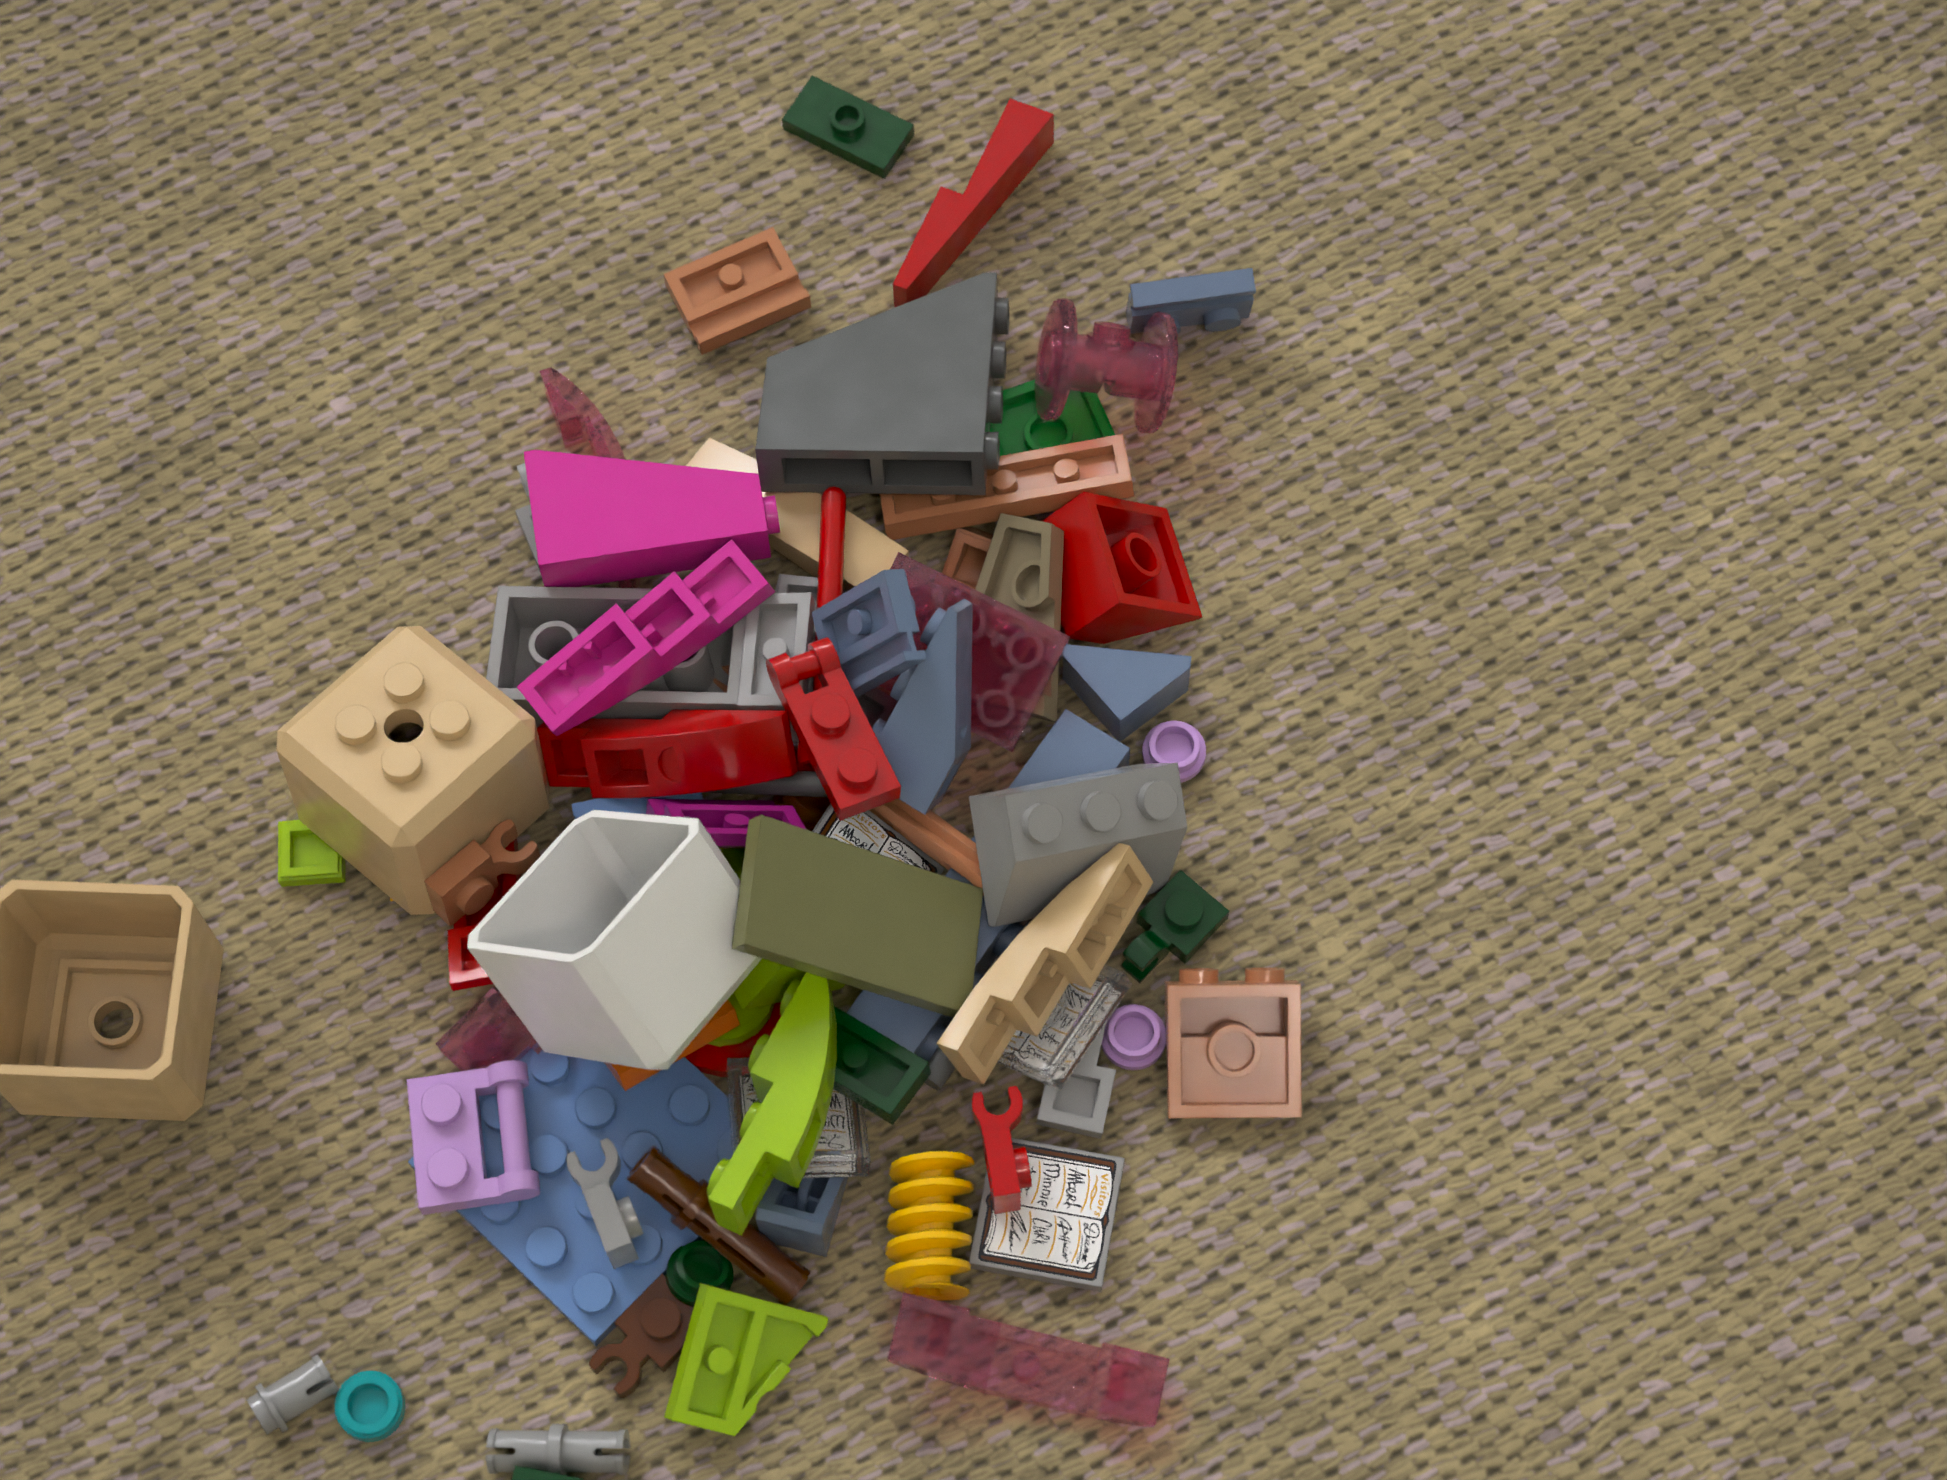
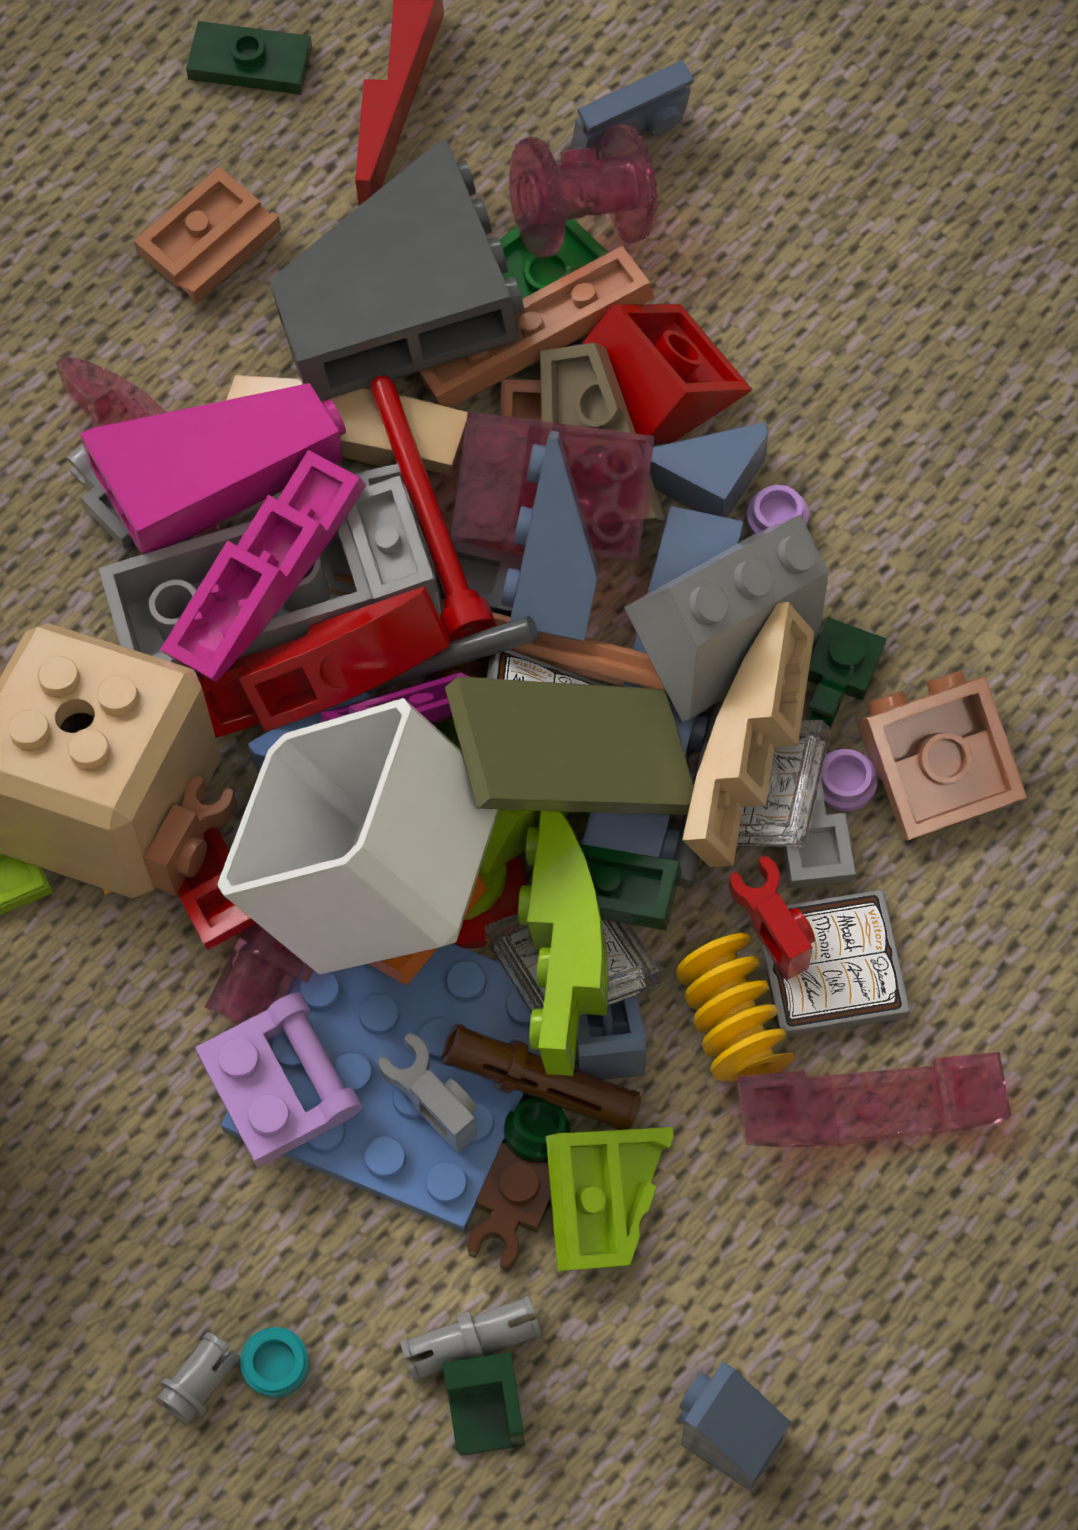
camera: 20 degrees left, 0 degrees up
red plate [766,637,901,821] -> none
sand blue plate [811,569,927,698] -> none

